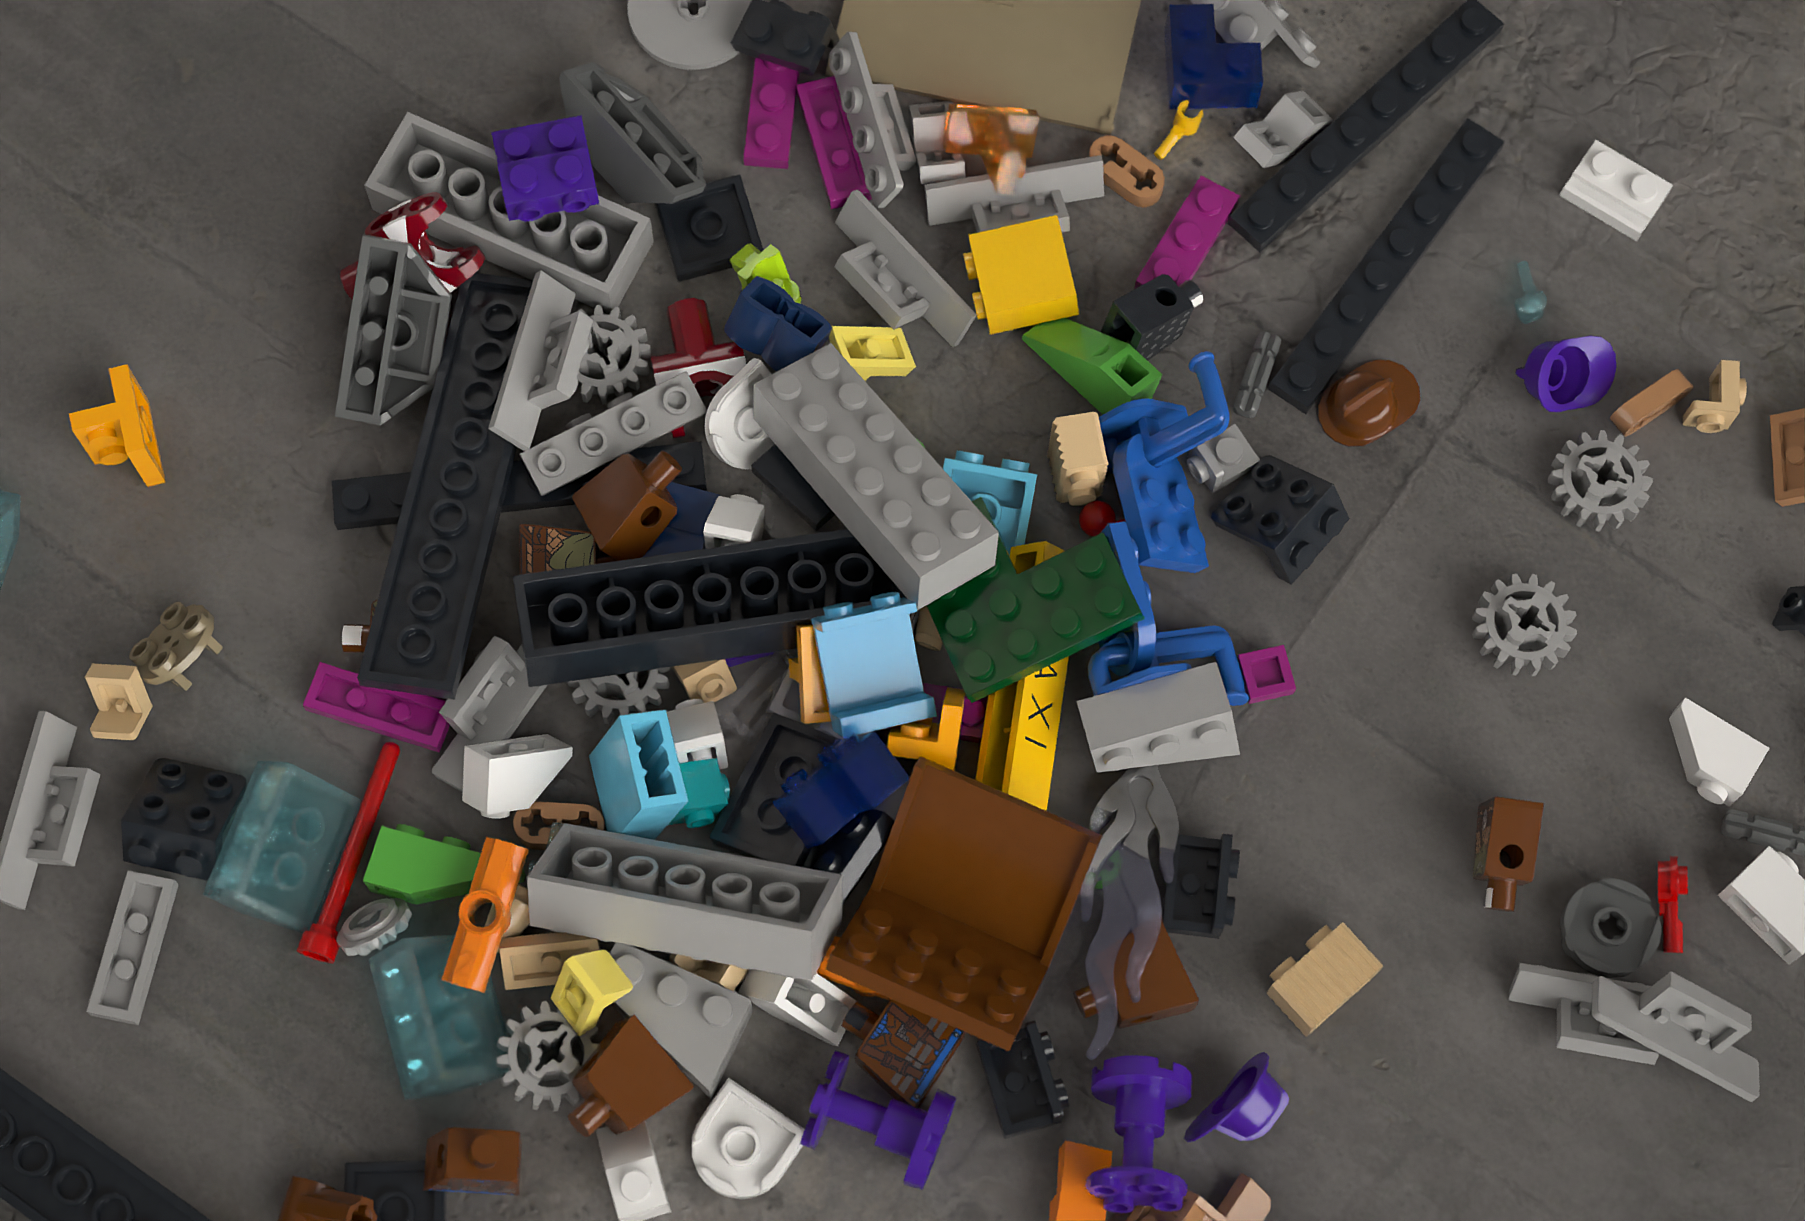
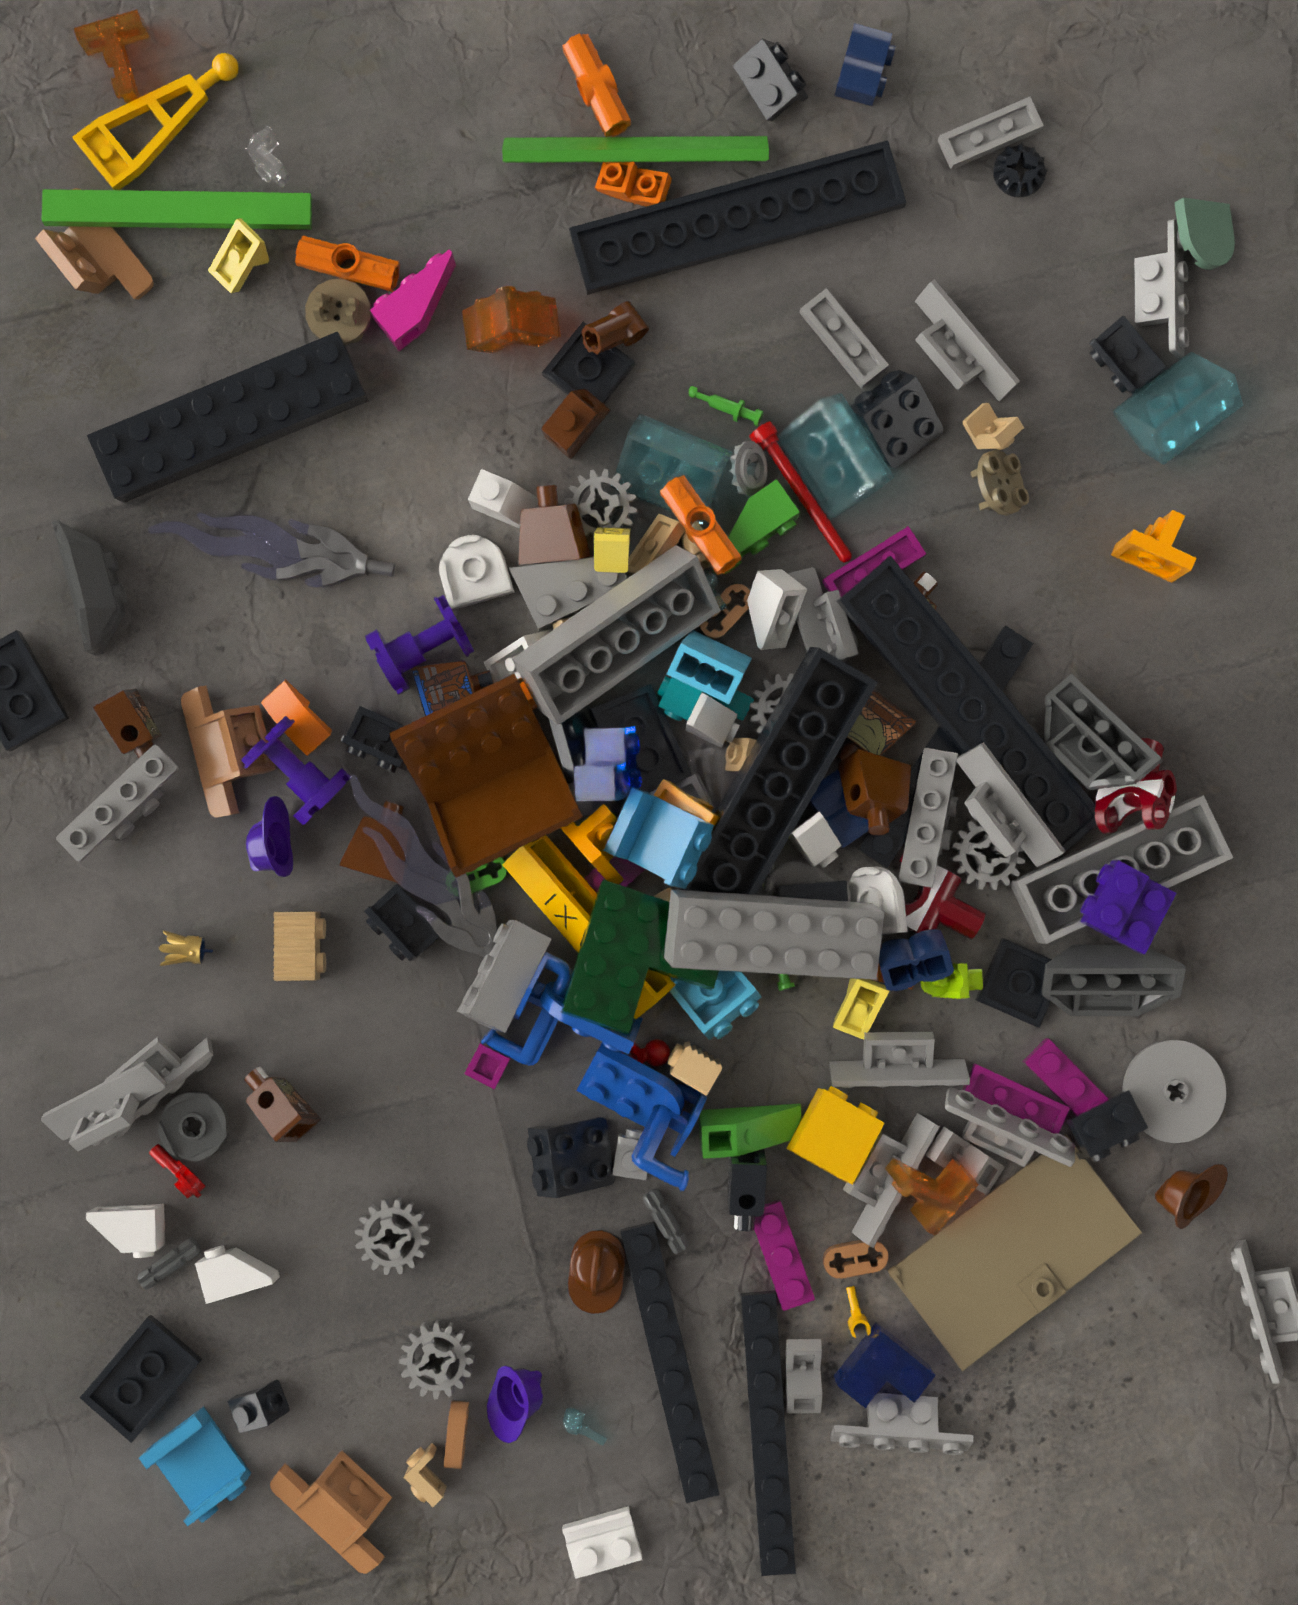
camera: 135 degrees right, 15 degrees up
none -> pearl gold piece [159,930,213,966]
none -> bright green piece [689,386,764,427]

